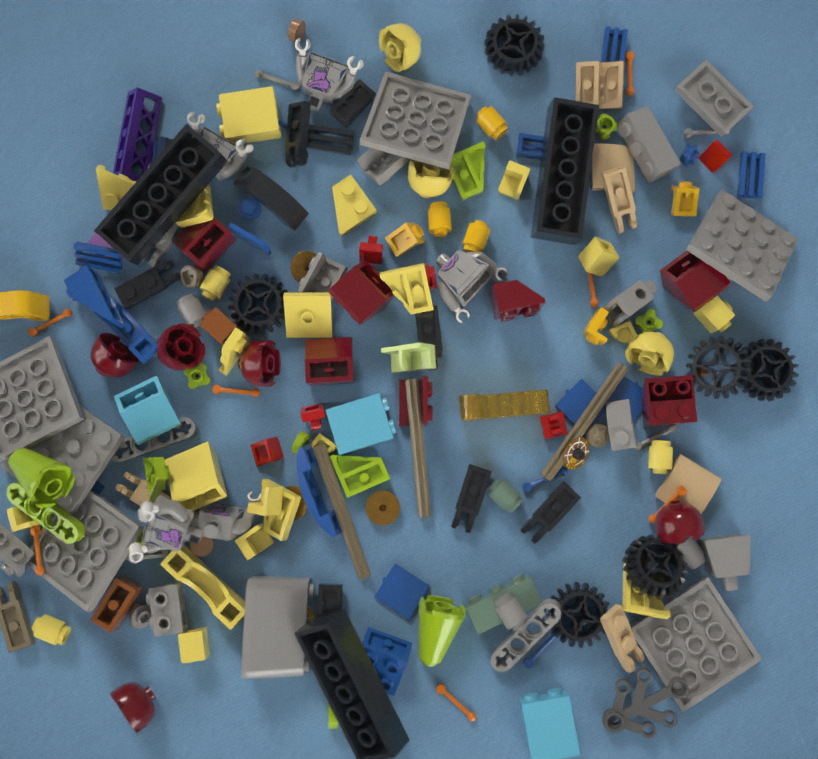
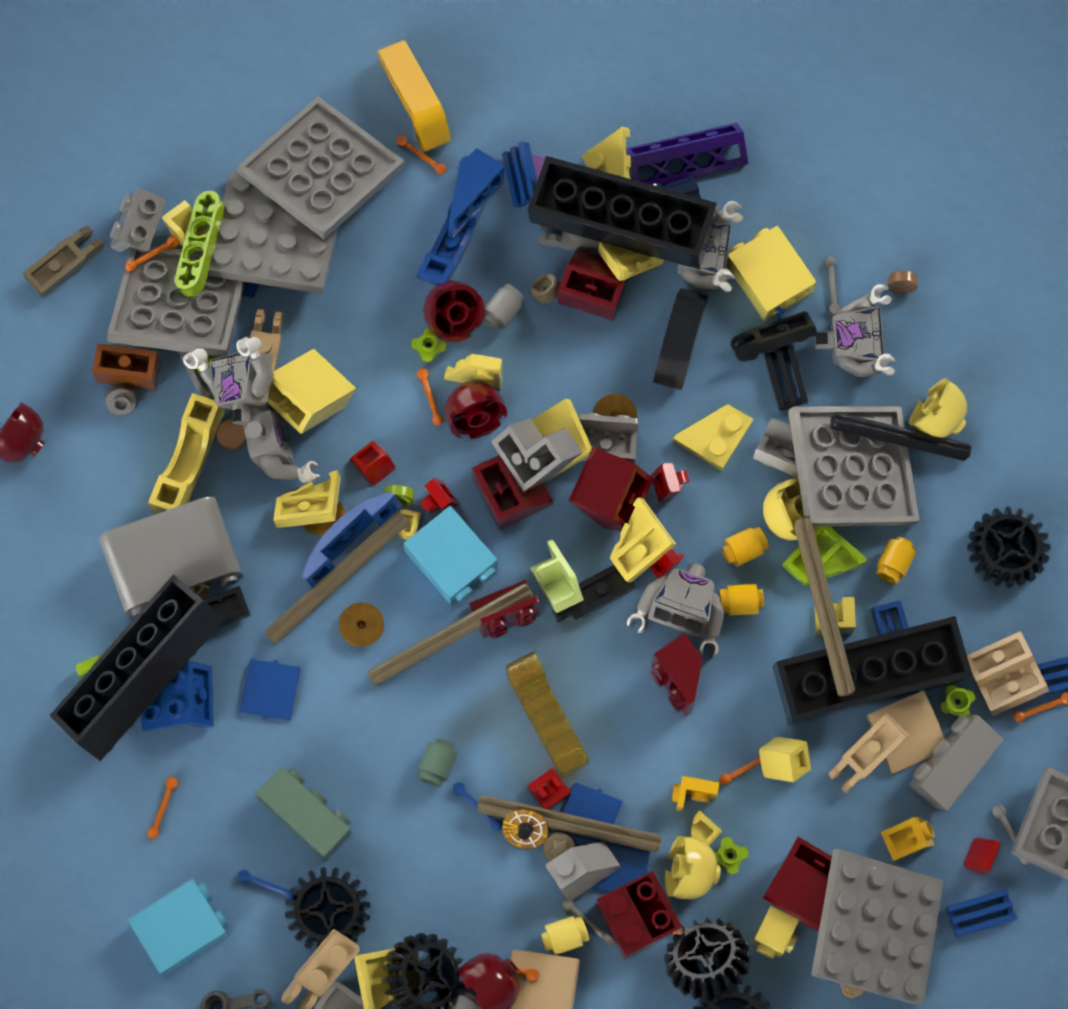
camera: 65 degrees right, 10 degrees down
lime cone [9,448,75,508] -> none
light yellow brick [32,614,71,645] -> none
dark red cylinder [90,332,139,378] -> none
light grey beam [111,417,198,462] -> none
black hinge [114,260,181,309] -> none
medium azure slope [114,375,181,445] -> none
lime wing [143,457,170,500] -> none
light grey brick [146,582,189,637] -> none
light yellow panel [178,627,210,663] -> none
light yellow brick [199,265,231,301] -> none
dark orange brick [199,307,245,345] -> none
black gear [228,273,288,335] -> none
blue piece [229,222,271,255] -> none
light yellow panel [235,523,274,560] -> none
blue plate [238,197,261,220] -> none
light yellow panel [247,483,284,516] -> none
black plate [329,79,376,128] -> none
lime wing [330,455,390,498] -> none
yellow bracket [385,222,425,257] -> none
lime cone [418,595,466,667] -> none
black hinge [451,464,492,533] -> none
light grey beam [491,599,561,672] -> none
light grey brick [493,592,528,631] -> none
black hinge [520,481,581,544] -> none
light grey torso [603,280,657,328] -> none
blue plate [679,144,700,167] -> none
none -> light grey brick [491,418,583,492]
none -> dark tan axle [794,518,855,696]
none -> black axle [830,412,971,461]

